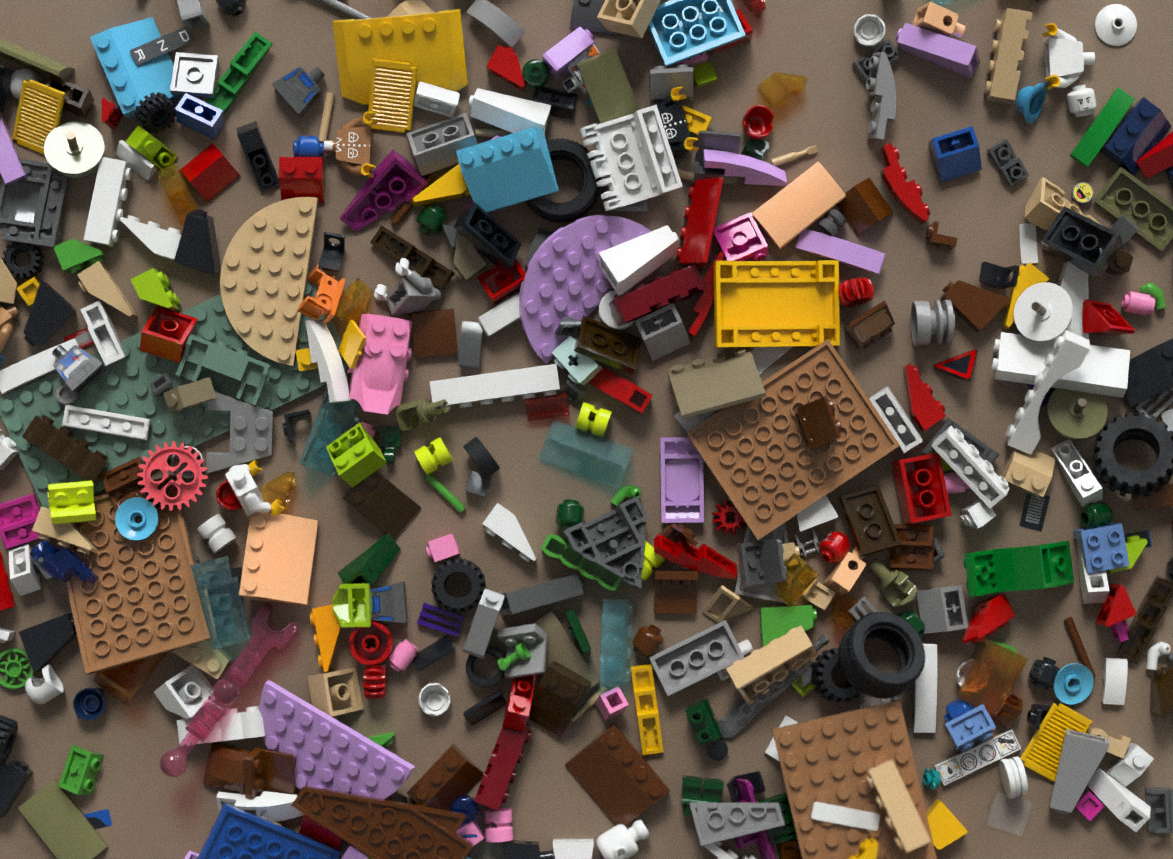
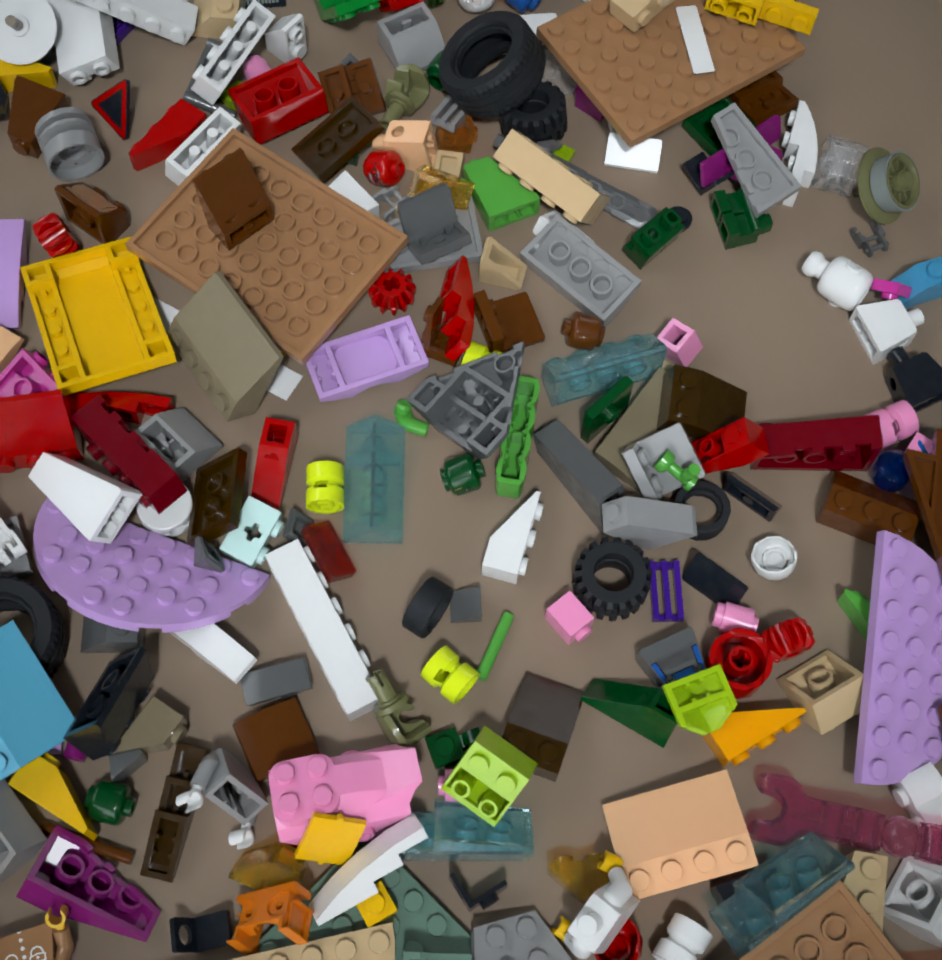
camera: 110 degrees left, 20 degrees down
red slope [477,259,526,305] -> none
reddish brown slope [565,723,670,826] -> none
yellow slope [630,664,664,755] -> none

